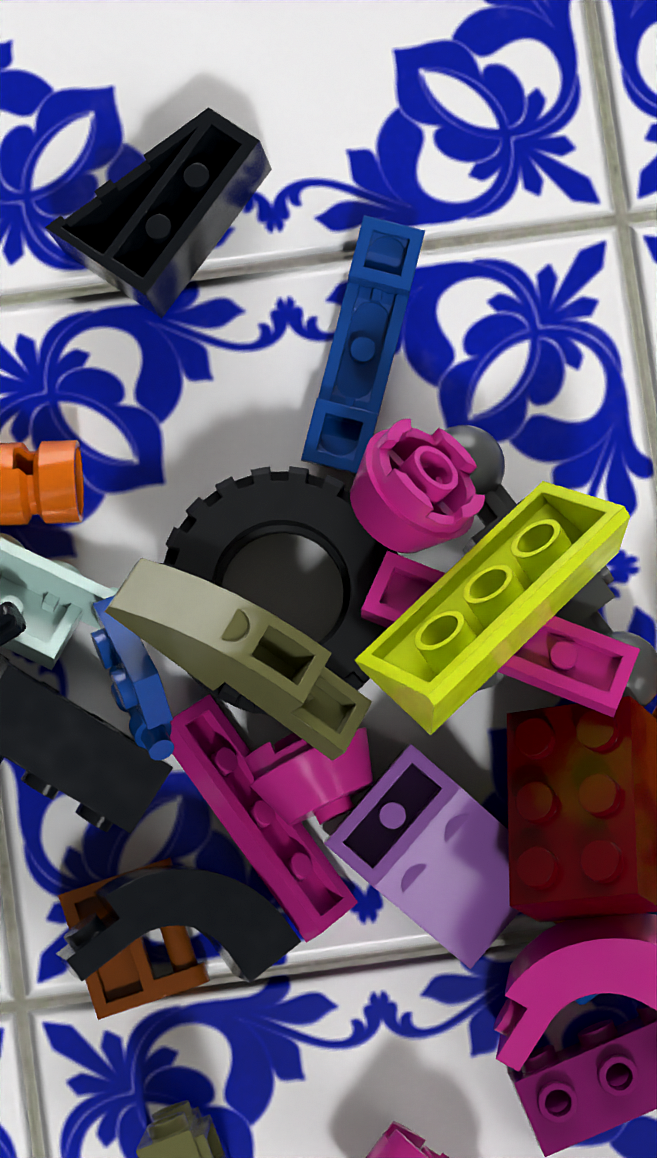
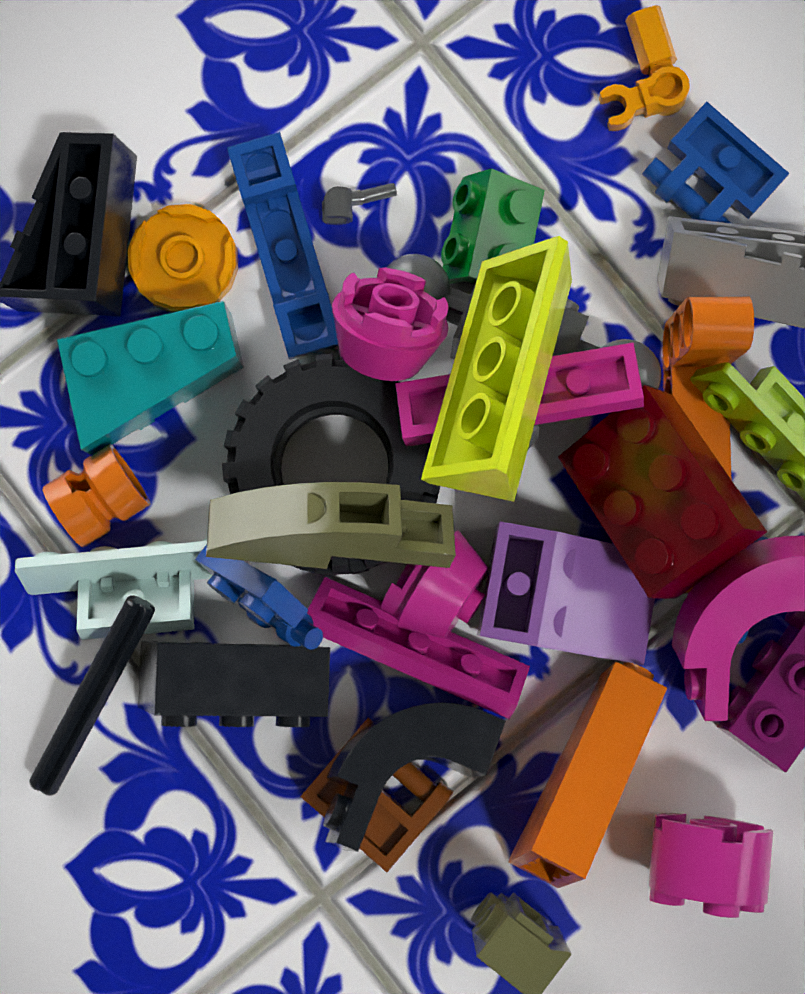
camera: 25 degrees left, 0 degrees up
none -> teal wedge [57,301,244,455]
none -> light orange tile [128,204,238,313]
none -> dark grey hand [322,183,397,225]
none -> green bracket [441,168,545,284]
none -> orange slope [508,662,667,888]

